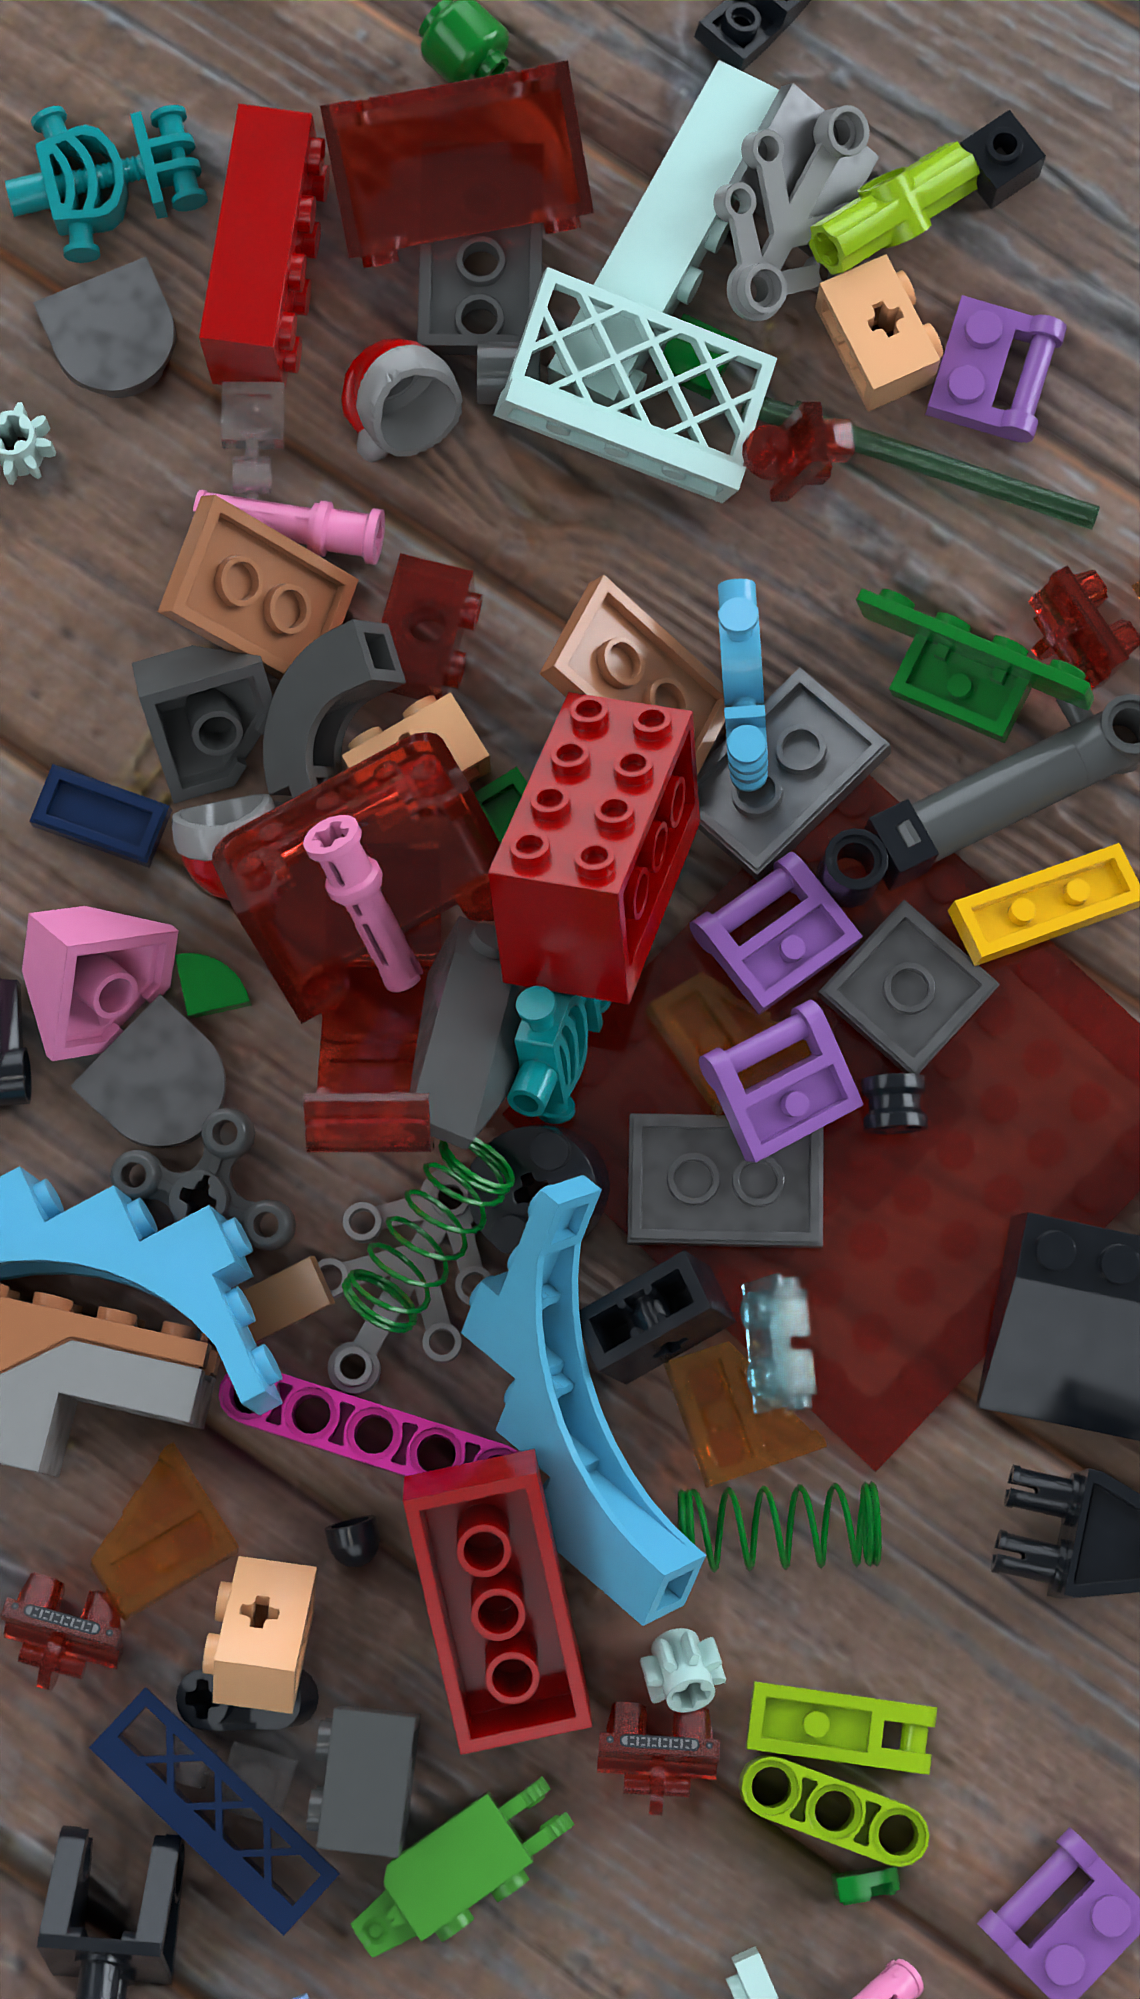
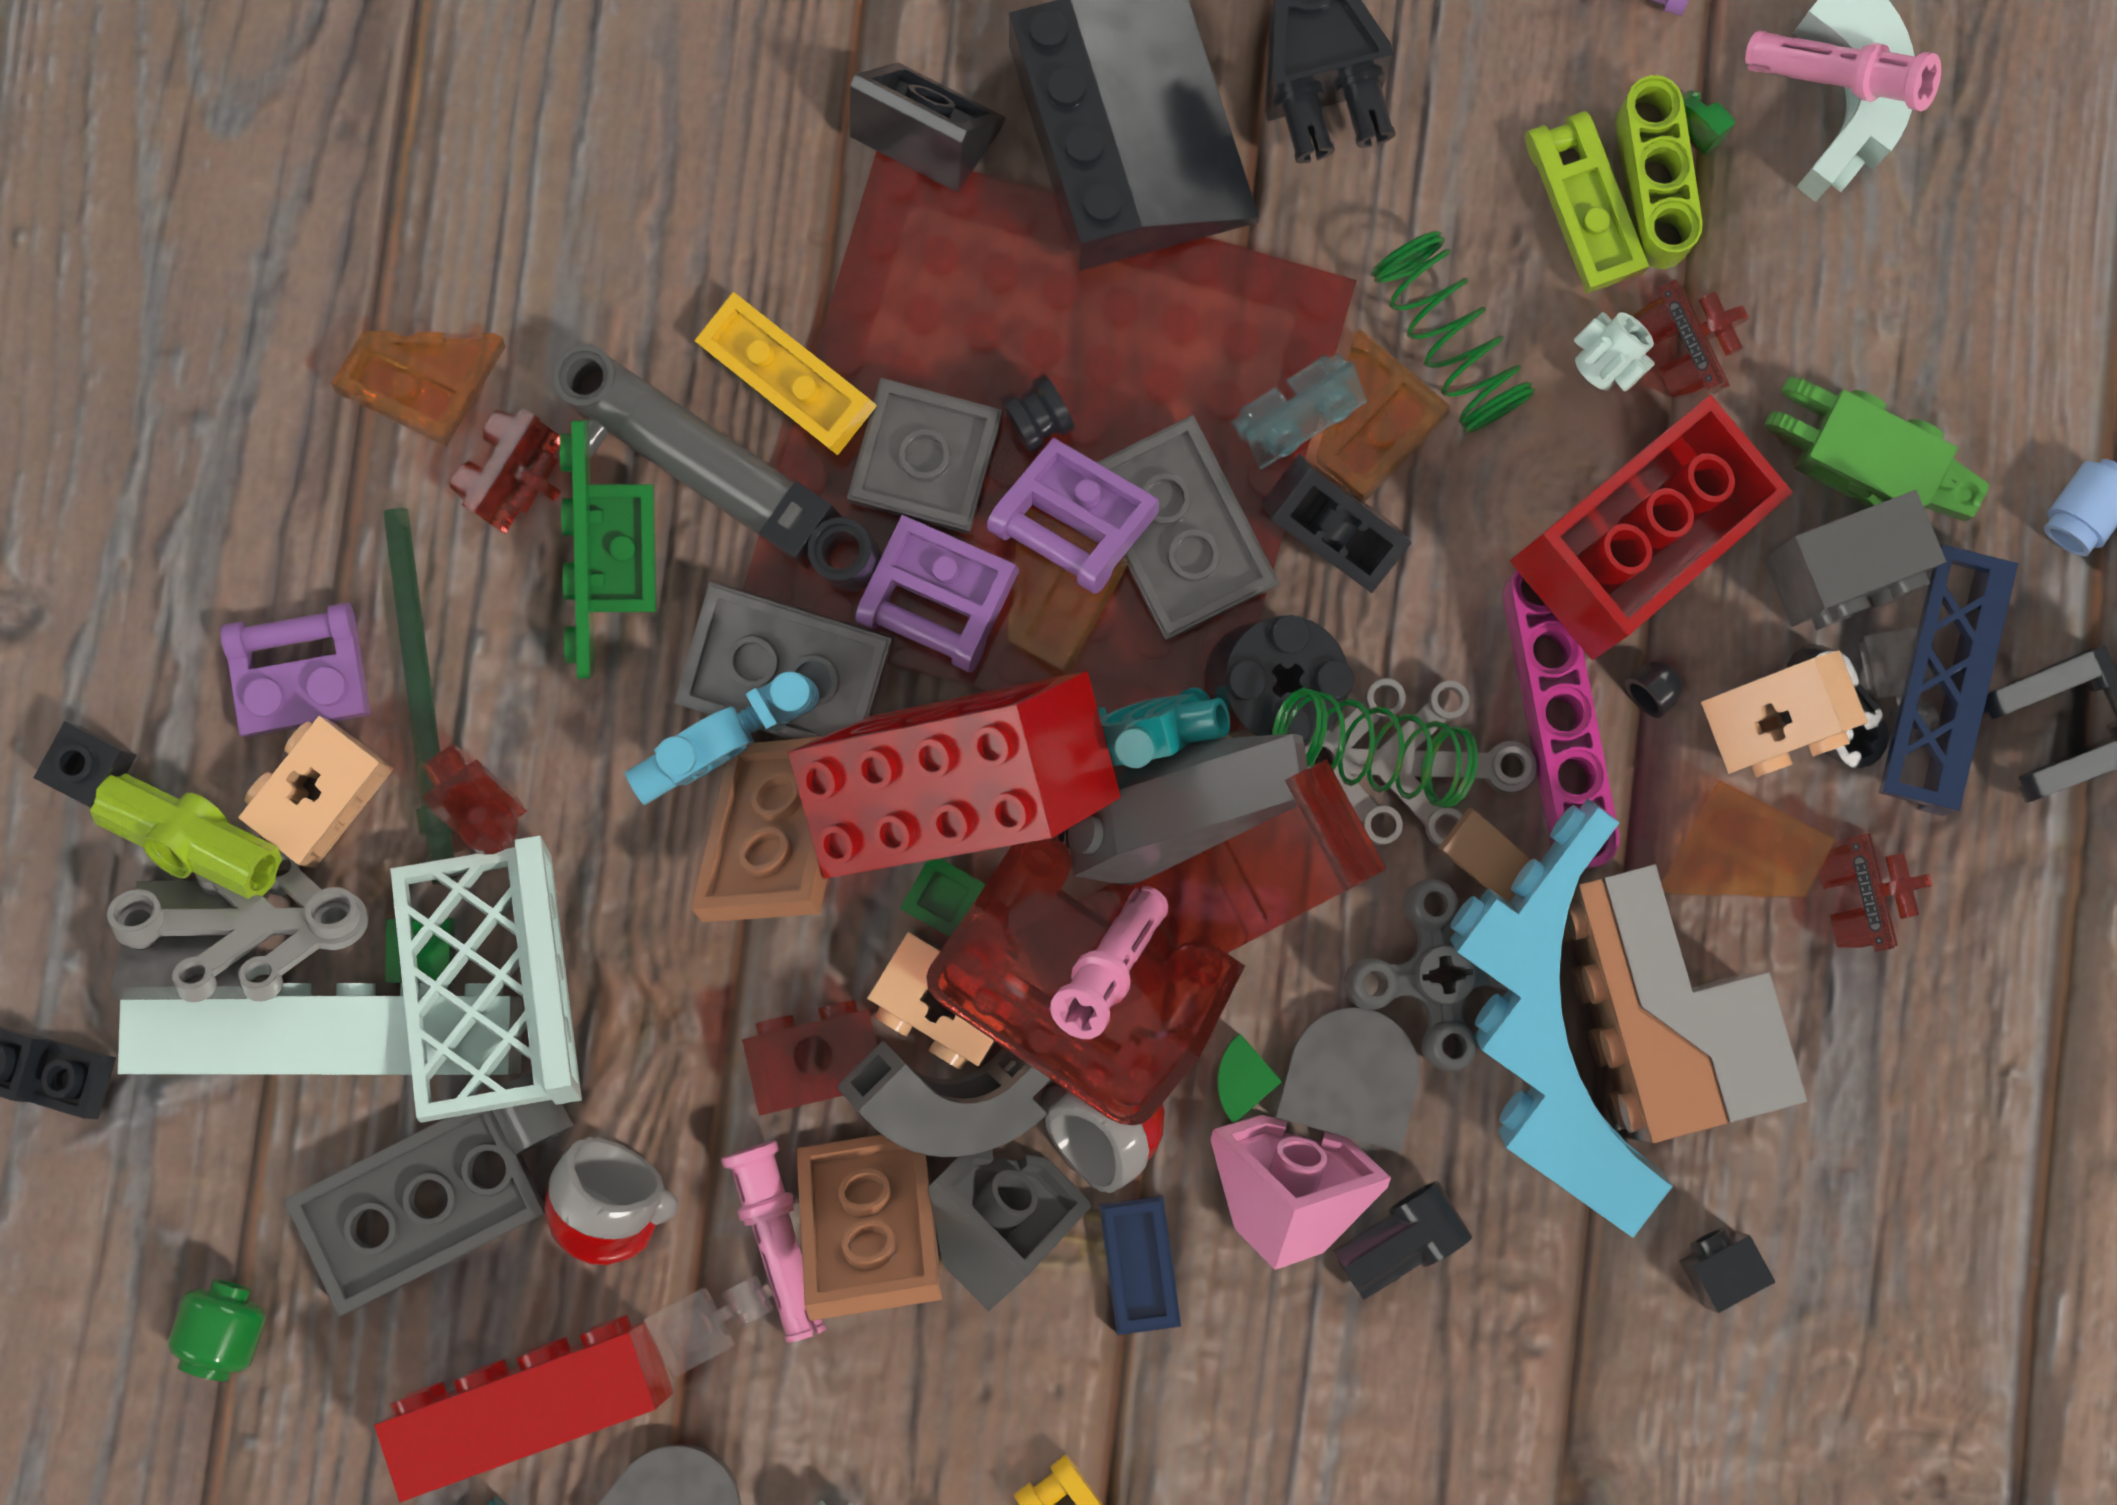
camera: 115 degrees left, 5 degrees up
clear red windscreen [319,60,594,268] -> none
medium azure arch [461,1175,706,1626] -> none

